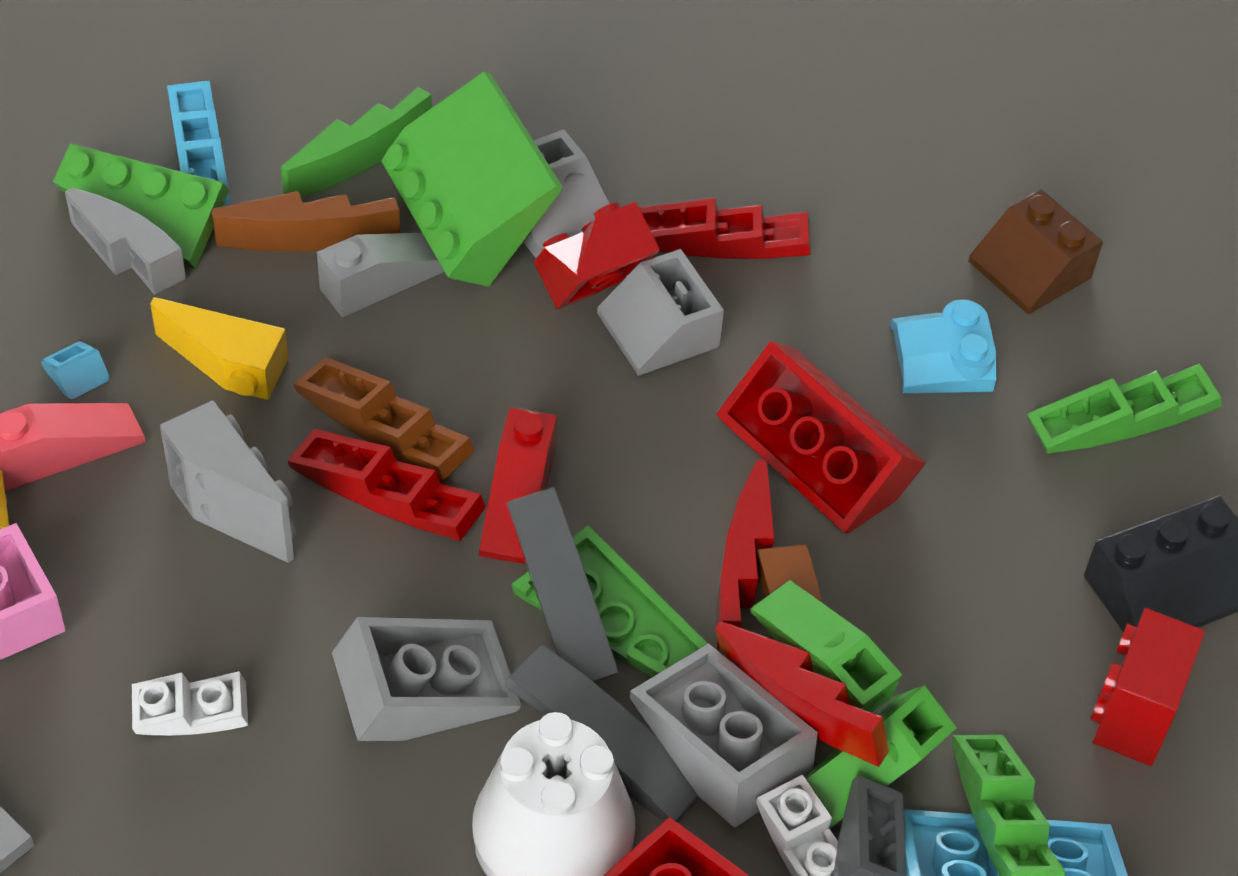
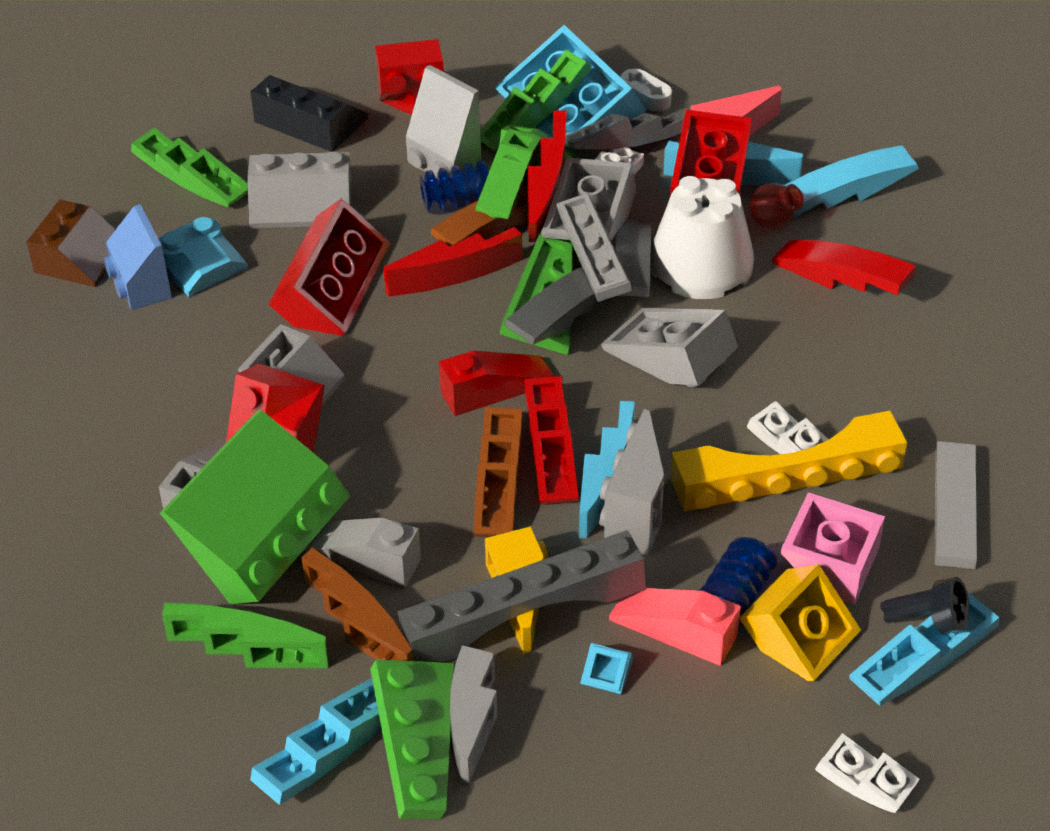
camera: 120 degrees left, 5 degrees down
red slope [639,198,811,259] -> none
none -> medium blue slope [104,204,172,310]
none -> light grey slope [248,152,352,229]
none -> dark grey arch [397,530,646,663]
none -> slope [406,65,482,189]
none -> clear blue piece [420,160,489,213]
none -> light grey tile [556,193,632,302]
none -> medium azure slope [579,401,635,538]
none -> yellow arch [670,411,907,512]
none -> clear blue piece [700,537,778,616]

